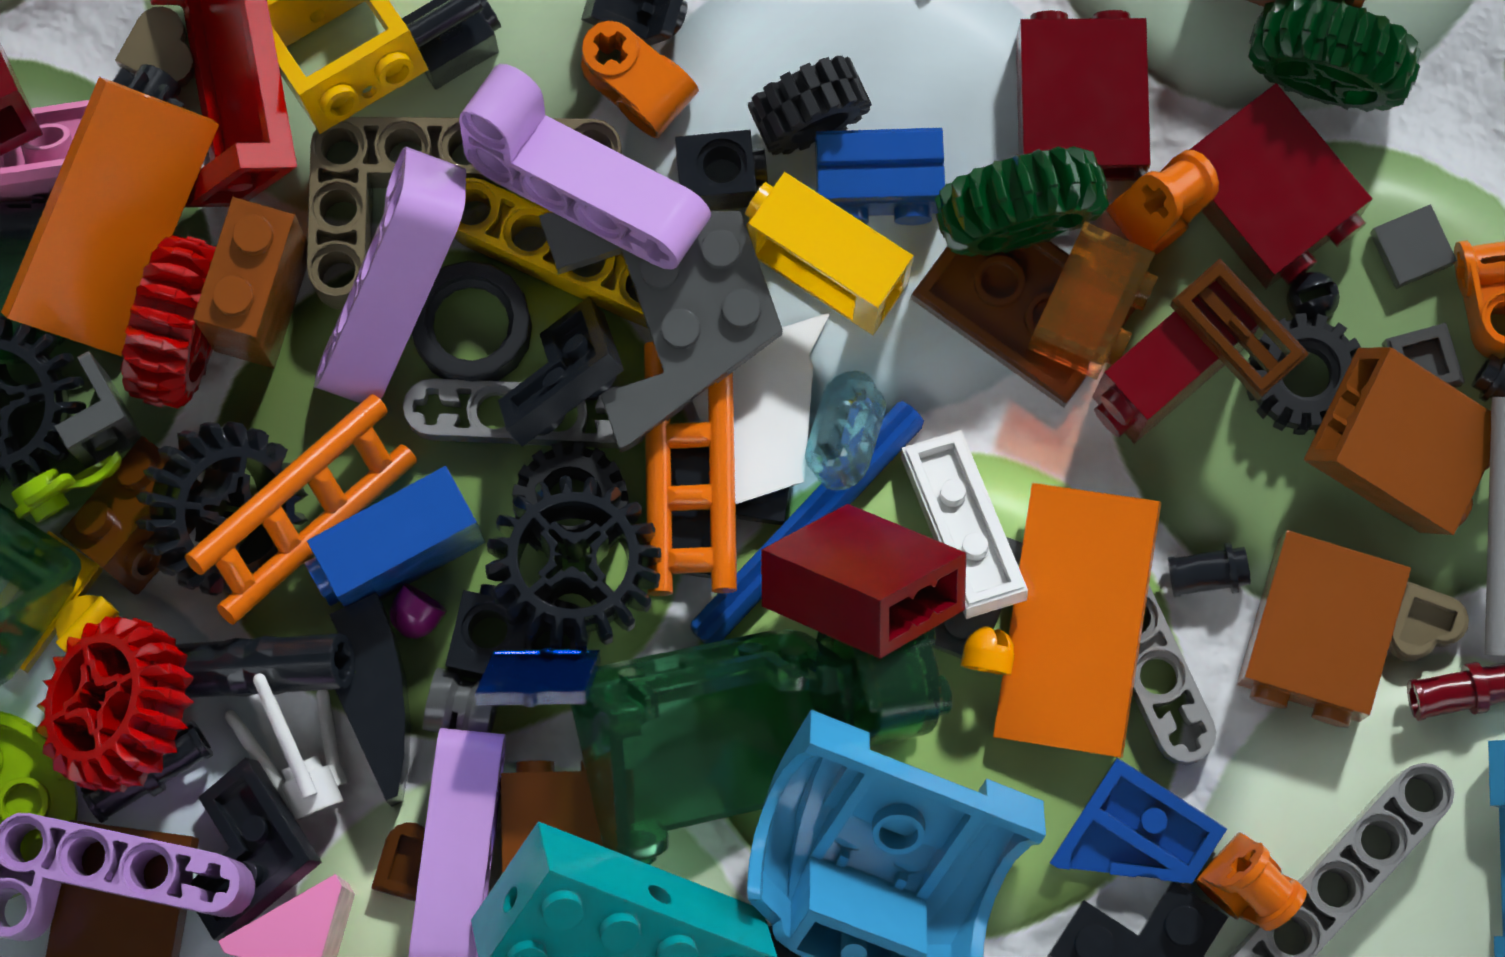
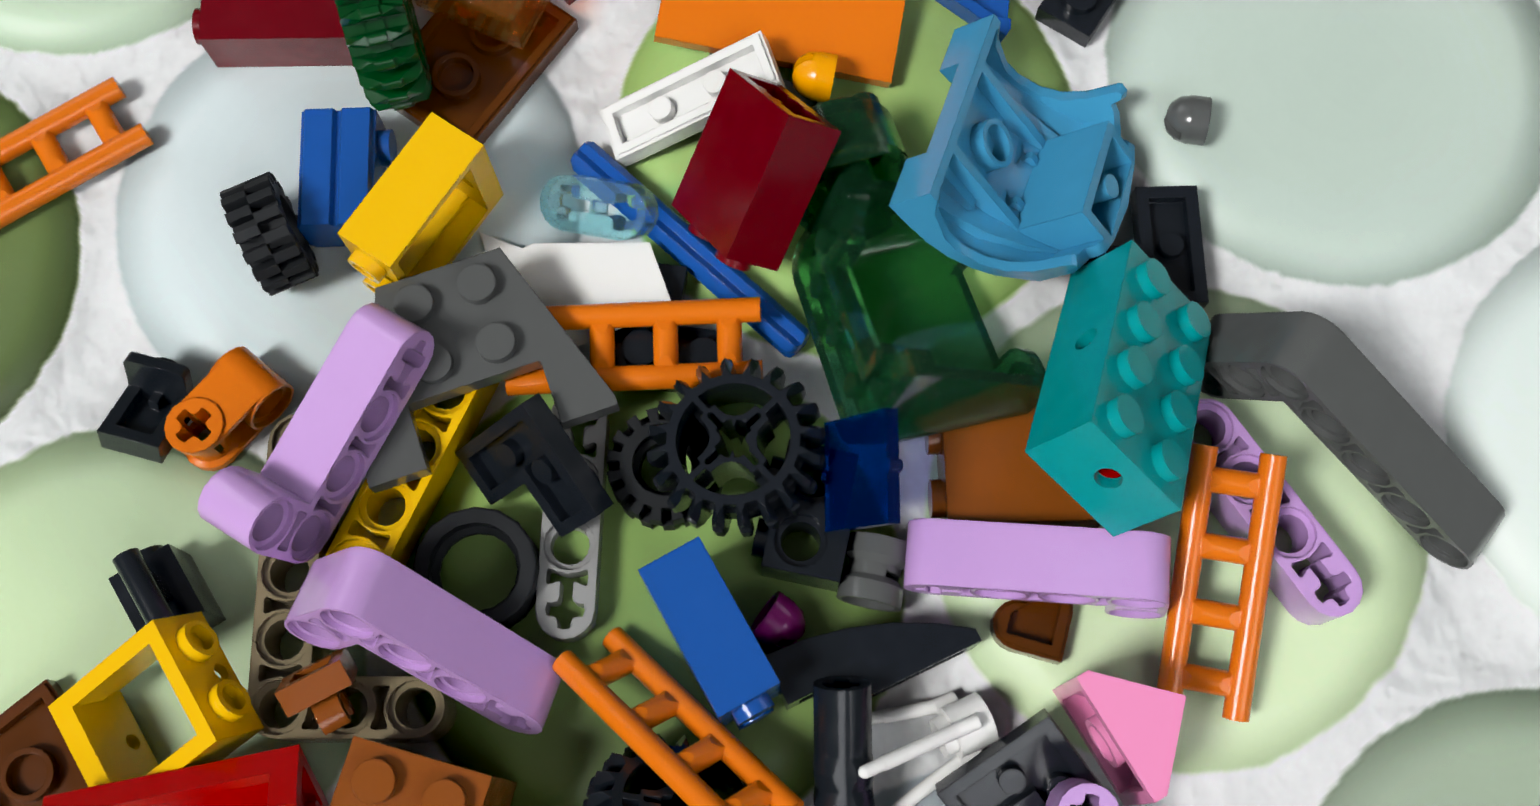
camera: 90 degrees left, 5 degrees down
black brick [675,129,768,211] -> none
none -> dark orange tile [274,647,358,735]

